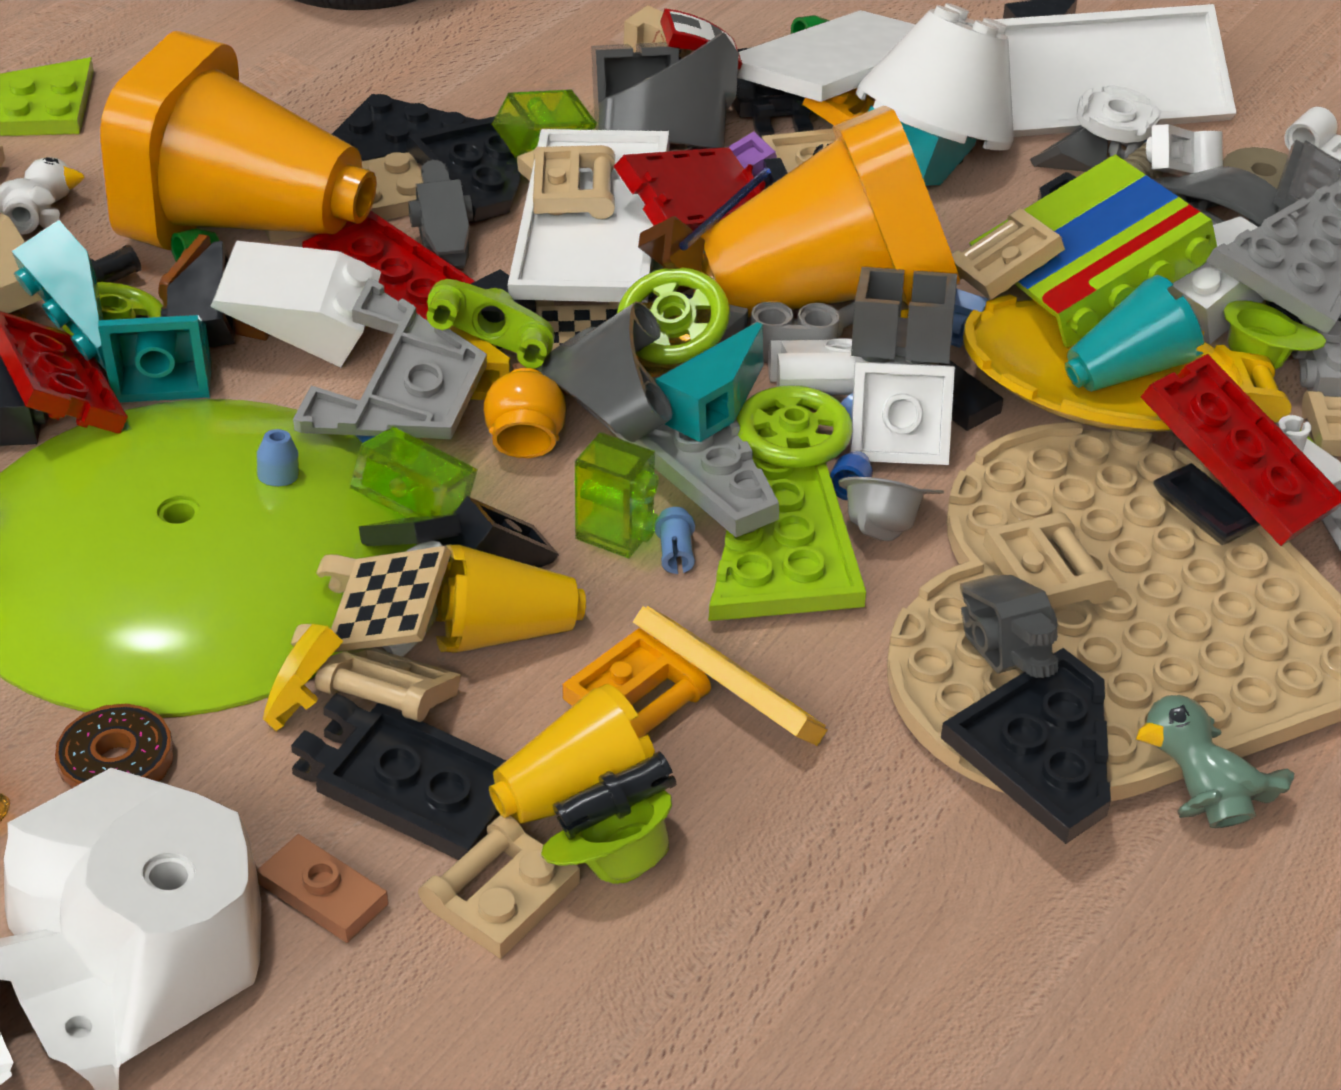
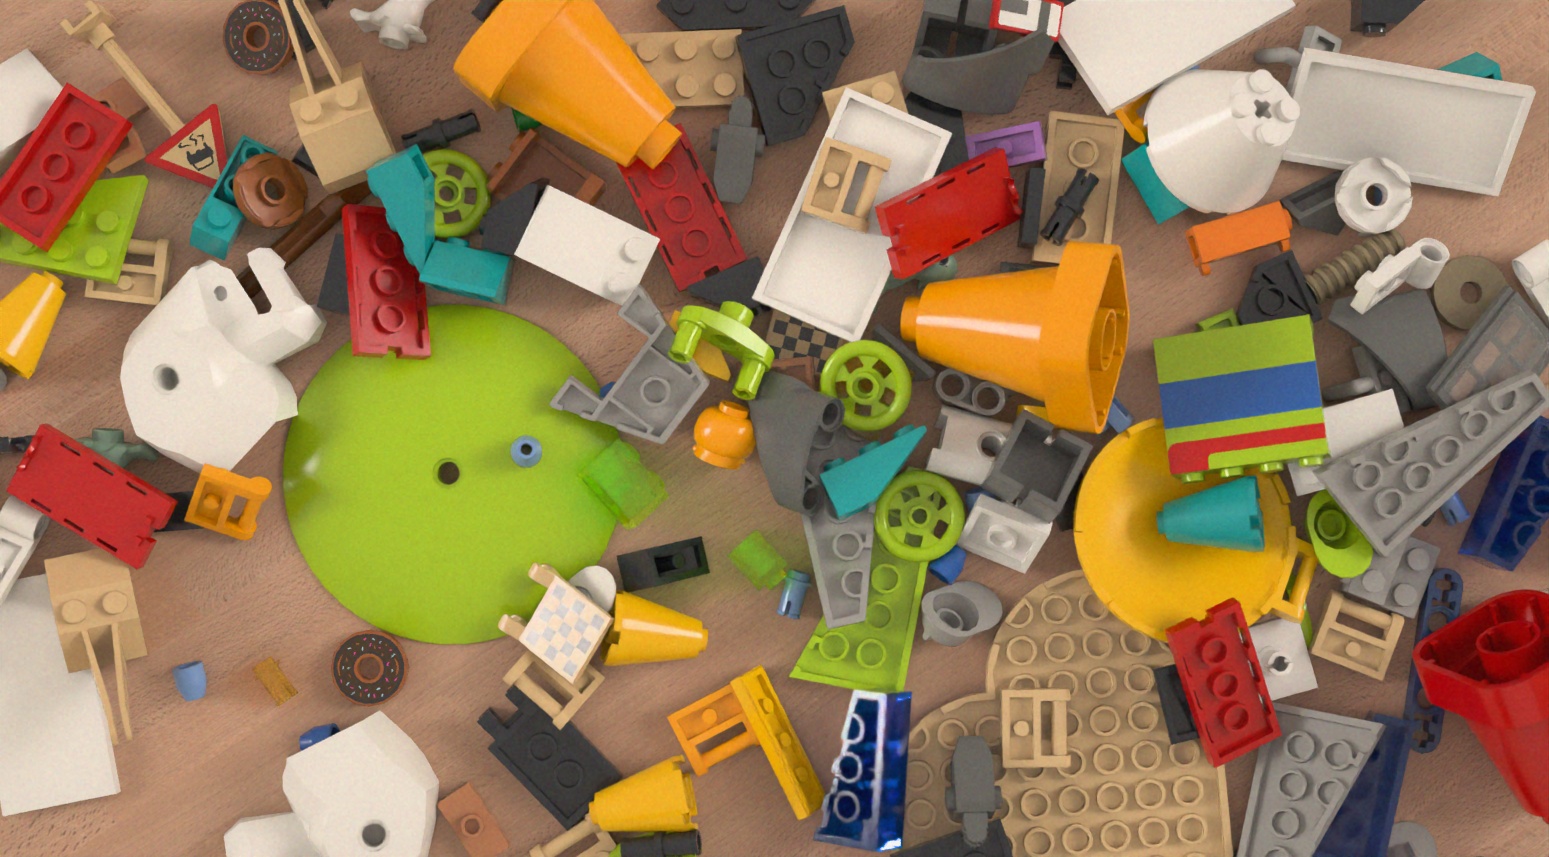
camera: 15 degrees right, 45 degrees up
yellow slope [263,624,344,731] -> none
tile [358,514,462,546] -> none
clear neon green brick [492,89,597,159] -> none
reddish brown panel [638,216,705,293] -> none
clear blue axle [679,167,771,250] -> none
tan plate [952,208,1065,300] -> none
none -> clear blue wedge [812,688,912,852]
none -> orange brick [1185,201,1292,276]

